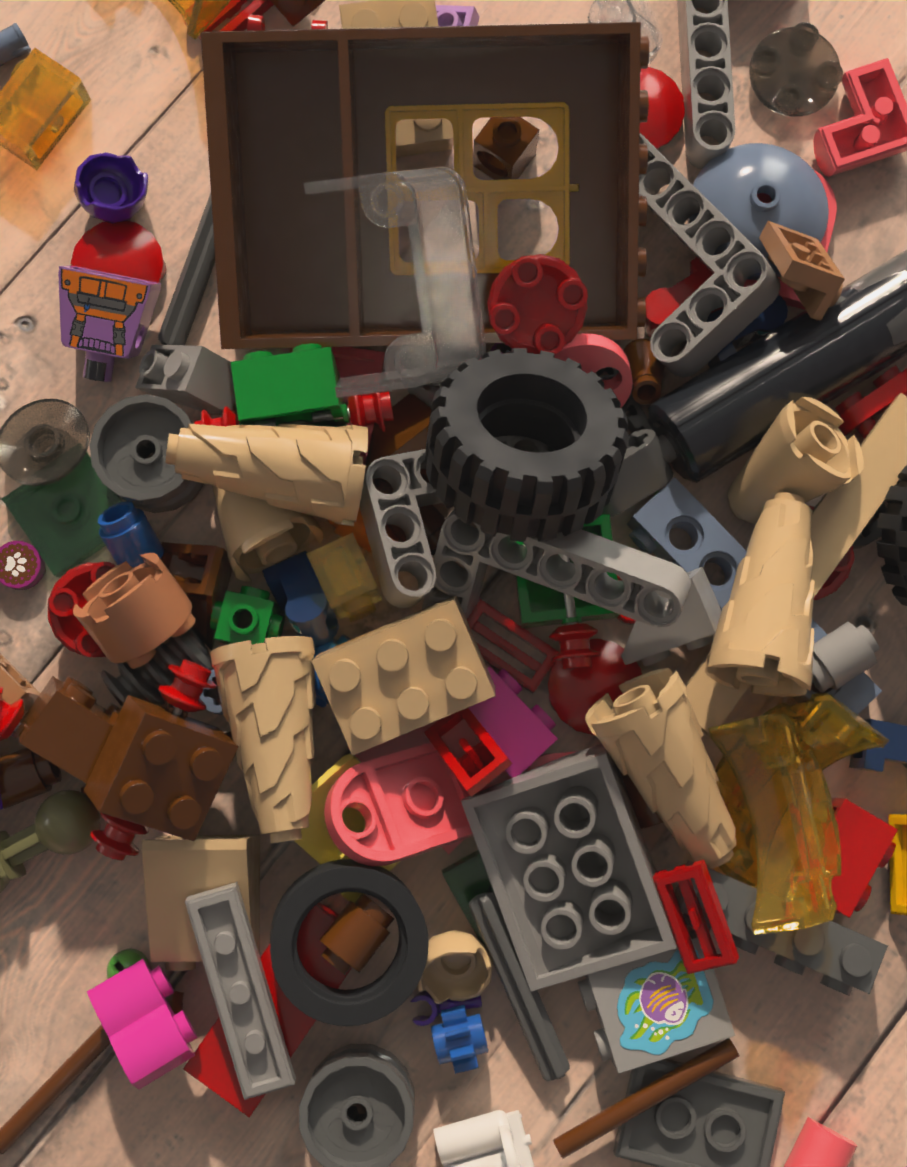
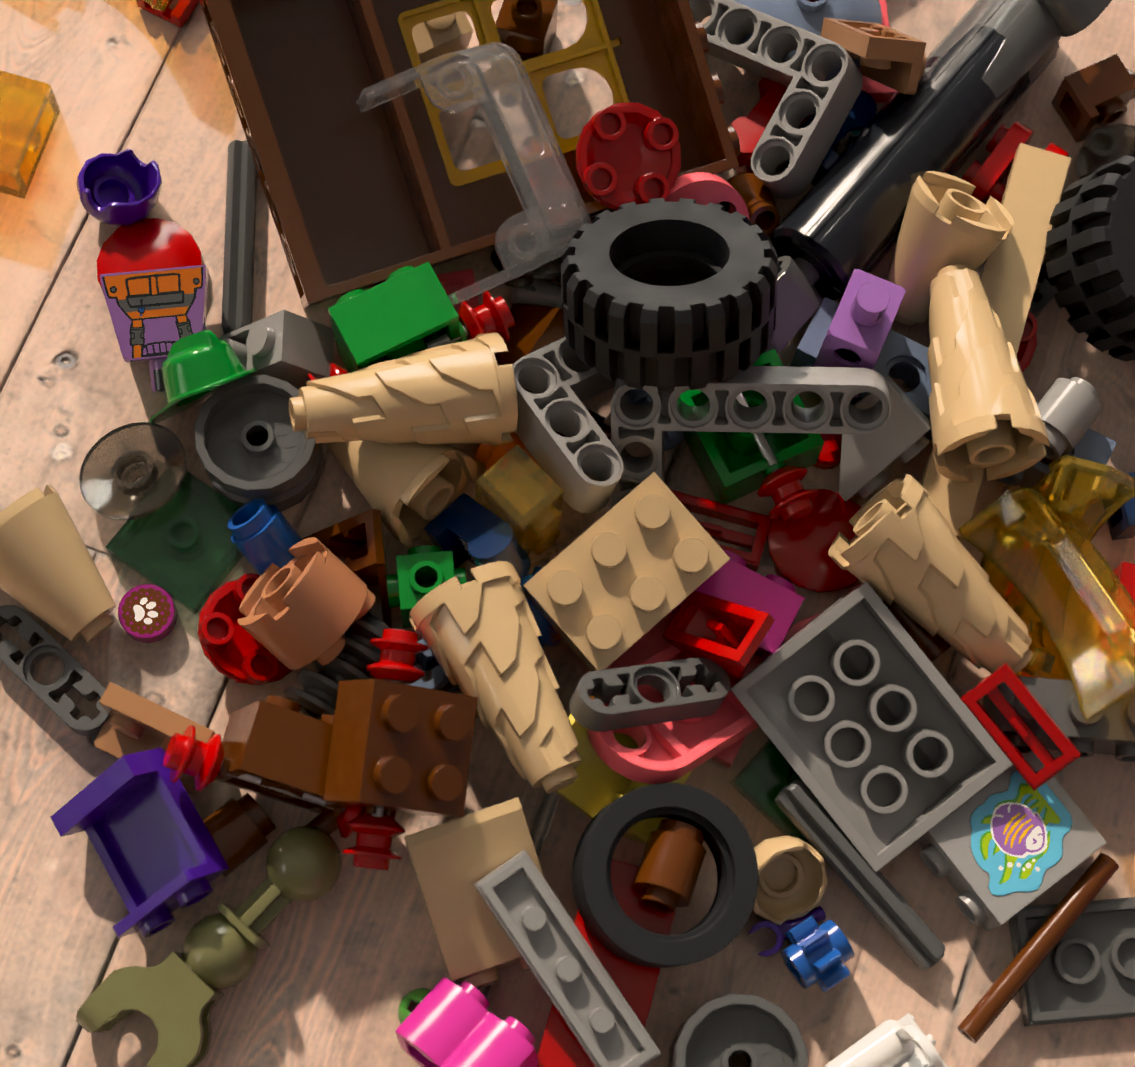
camera: 25 degrees left, 10 degrees down
none -> green piece [148,330,257,424]
none -> dark grey beam [569,657,731,732]
none -> medium lavender torso [813,269,906,400]

